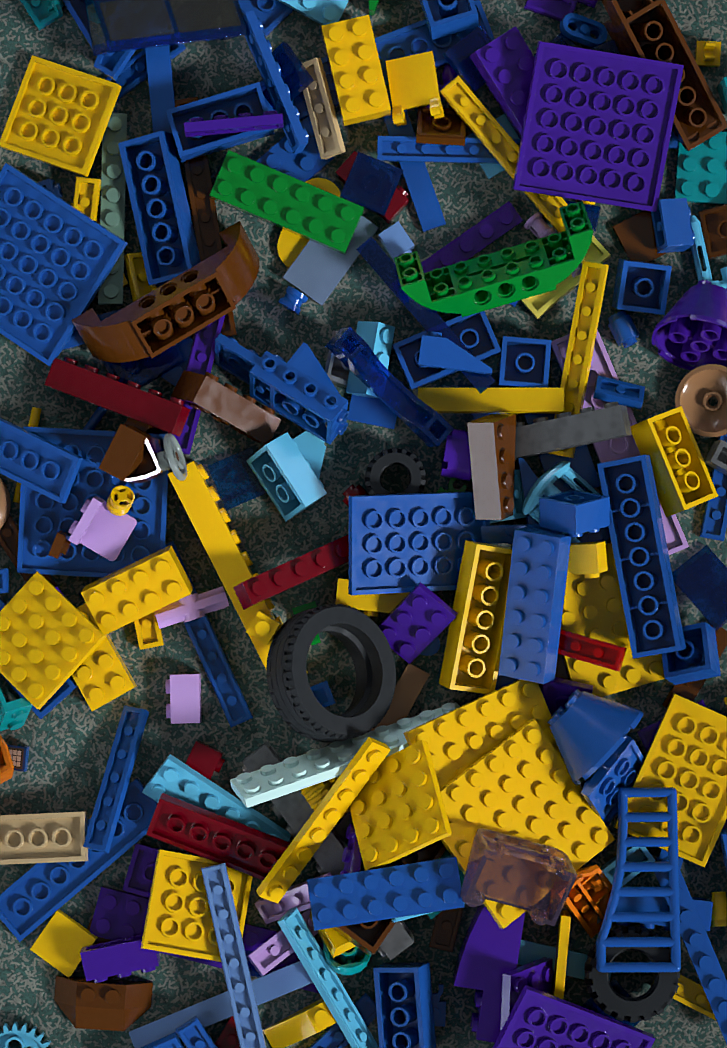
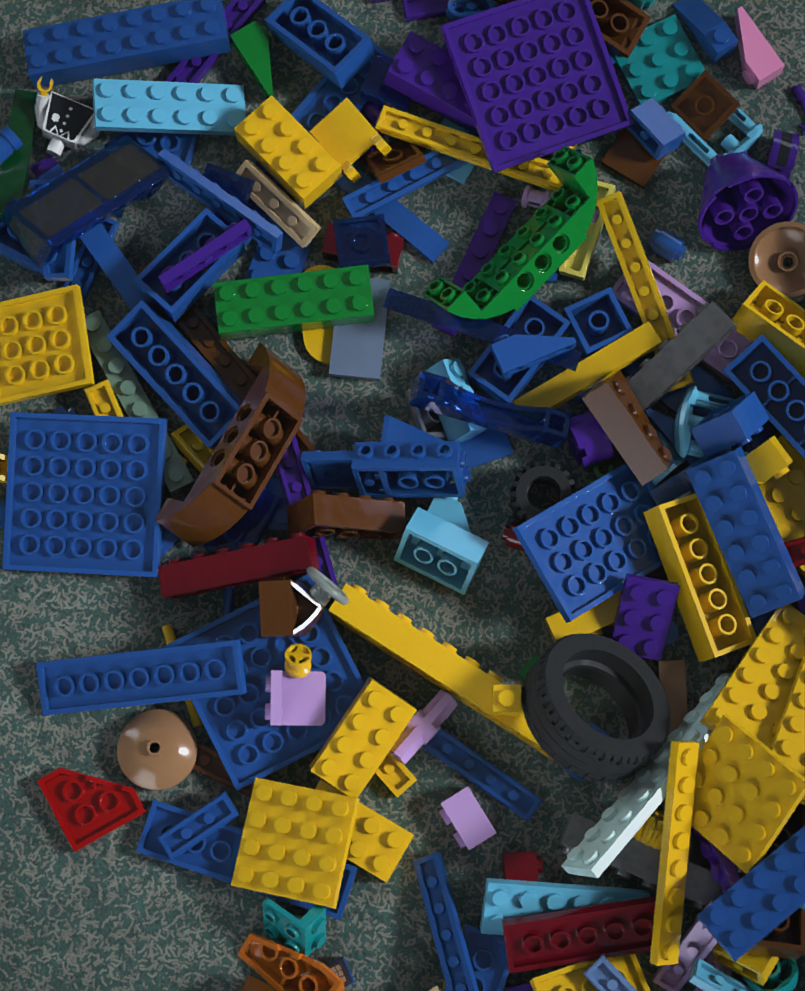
camera: 25 degrees left, 10 degrees down
reddish brown plate [48,530,71,559] -> none
clear blue tile [207,447,267,511] -> none
dark red brick [233,534,349,610] -> none
blue wheel [278,286,308,315] -> none
medium blue brick [378,221,415,261] -> none
blue plate [593,375,645,410] -> none
blue brick [612,259,672,315] -> none

